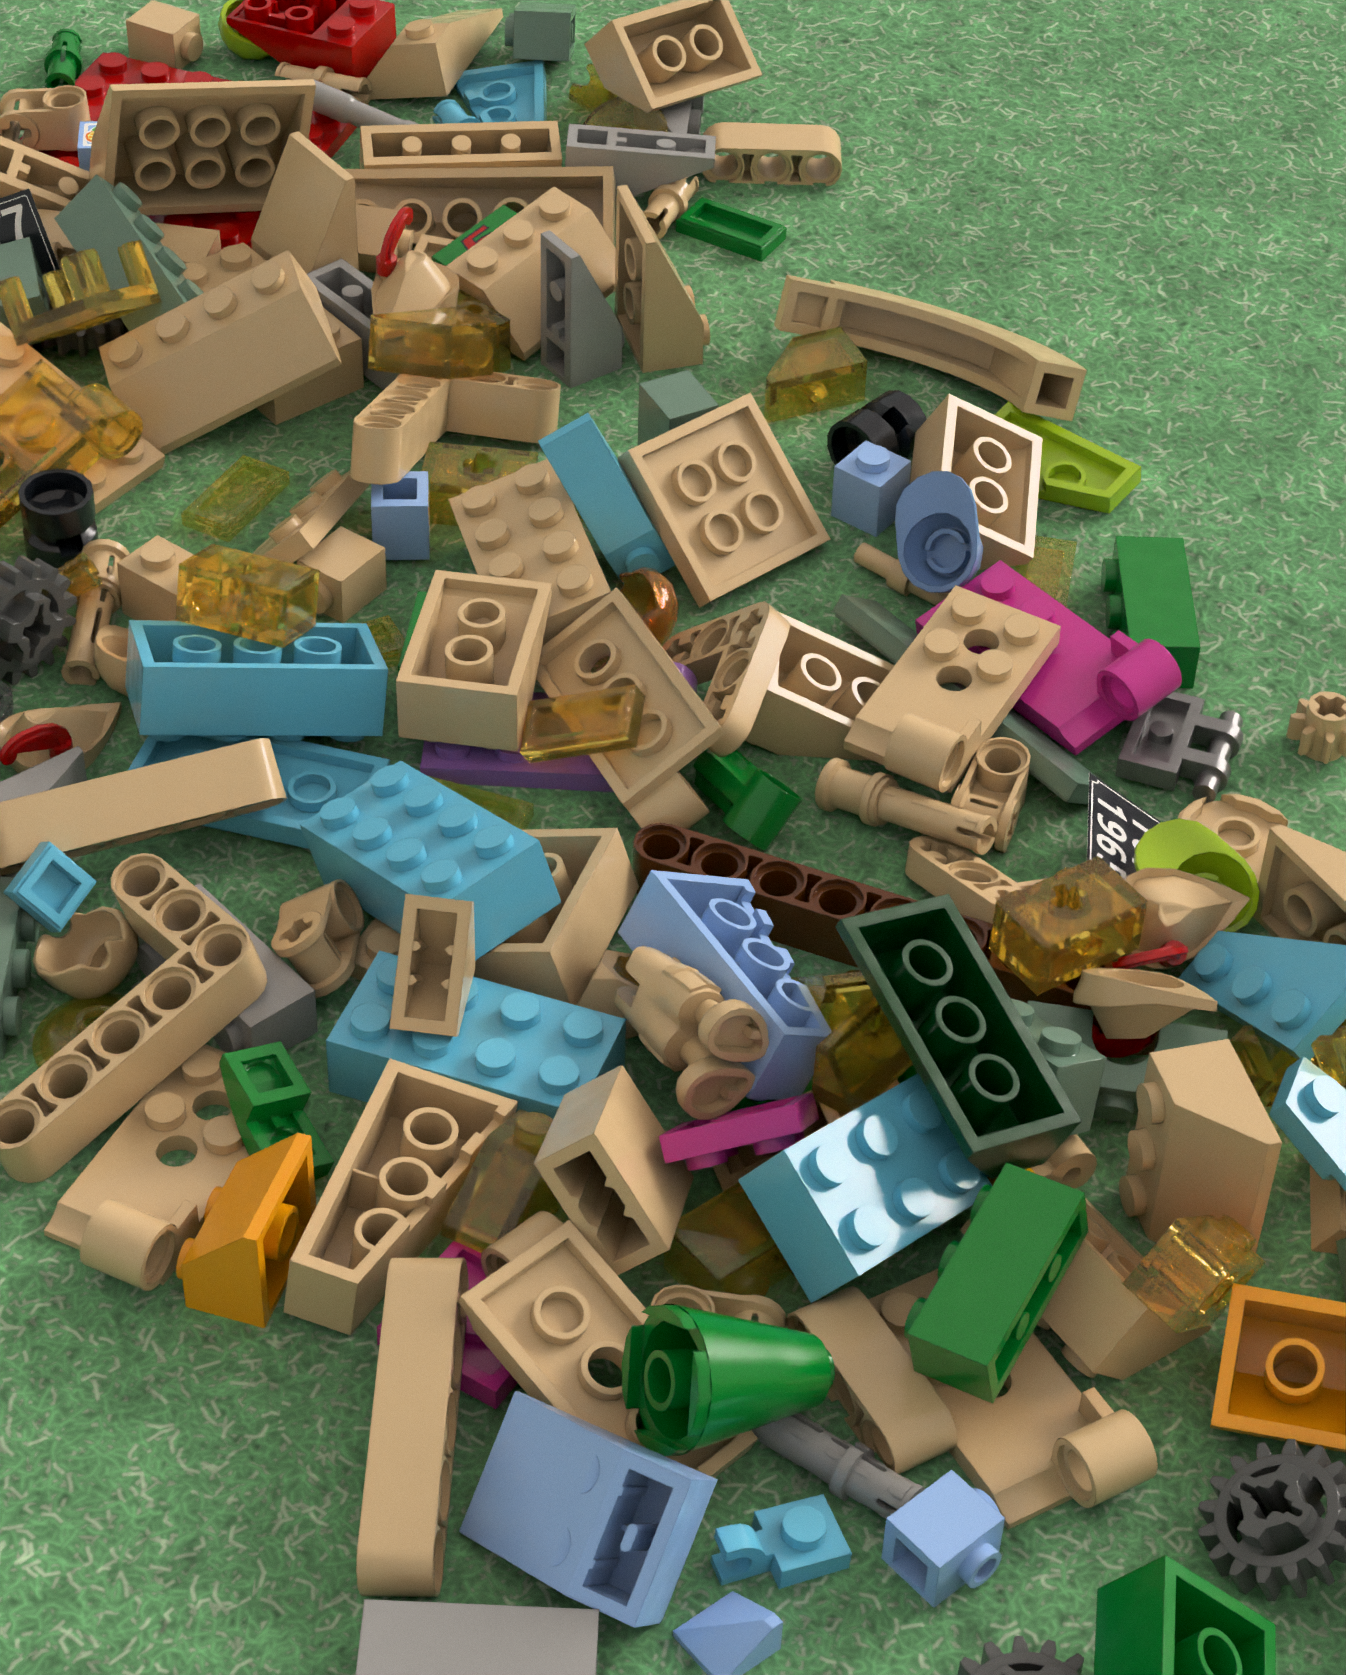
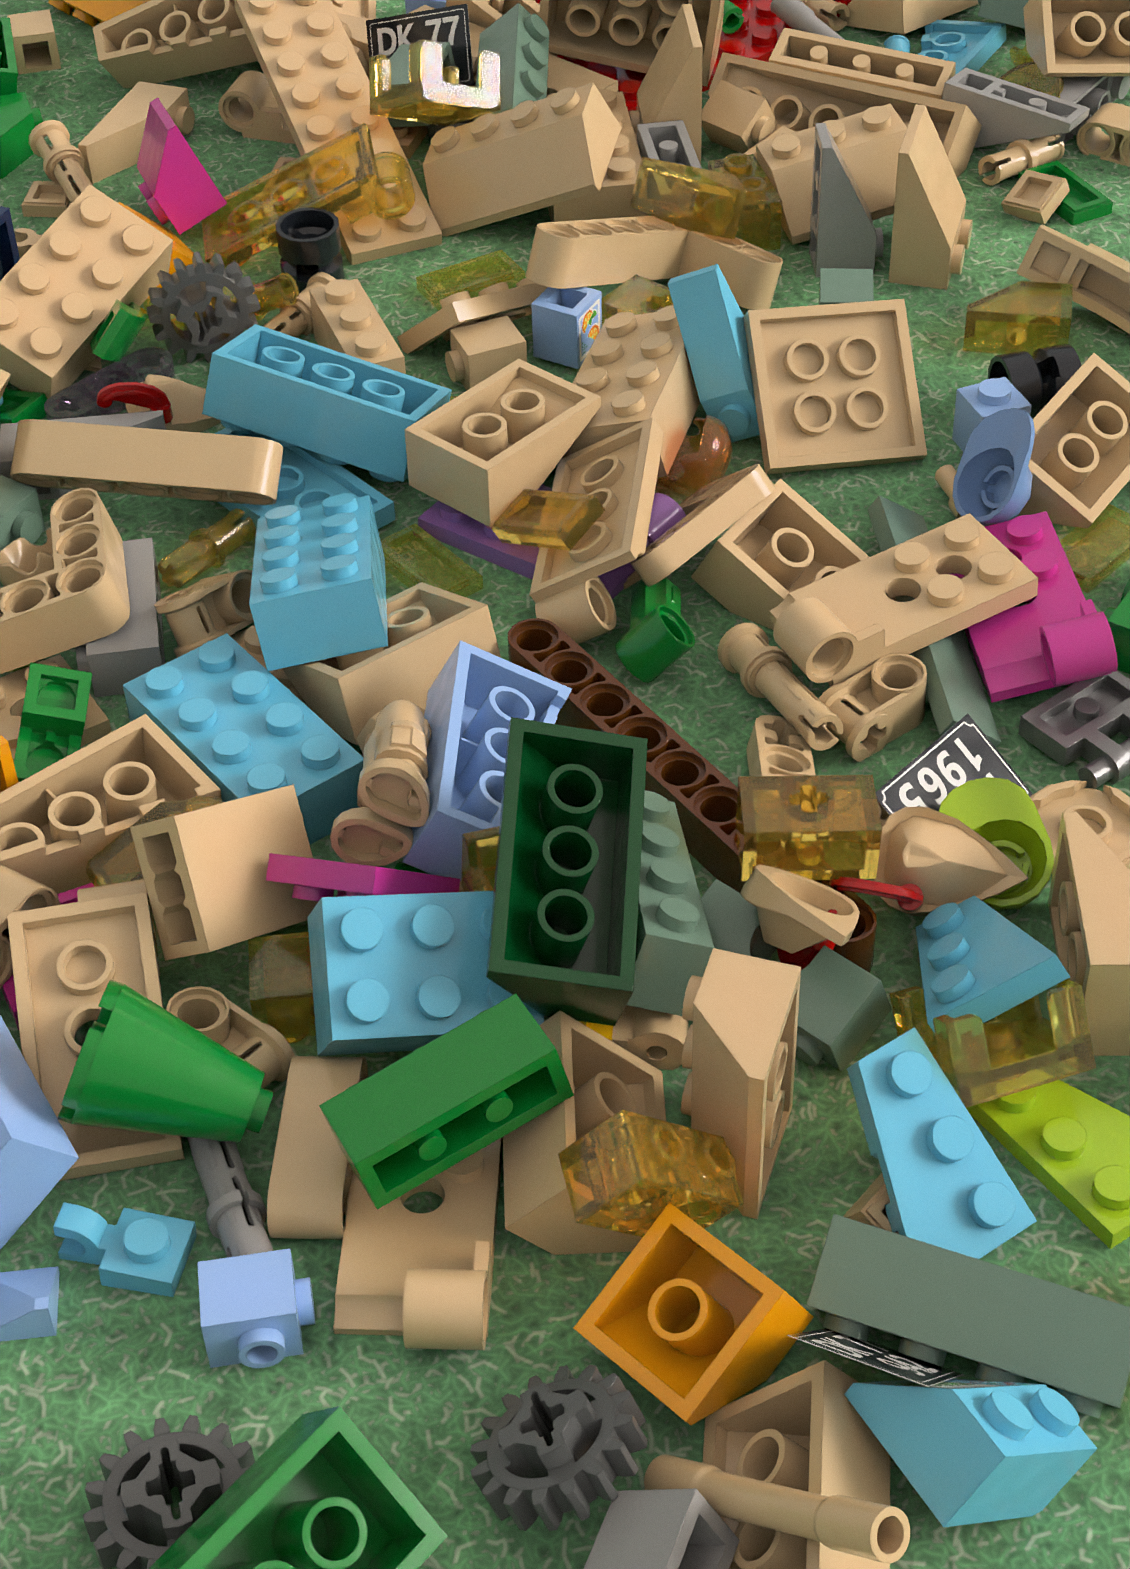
camera: 35 degrees right, 0 degrees up
medium azure tile [3,841,97,932] -> none
clear yellow brick [176,544,320,648] -> none
tan piece [371,206,459,341] -> none
tan slope [389,894,475,1037] -> none
none -> clear yellow axle [158,508,256,588]
none -> tan tile [1001,169,1070,225]

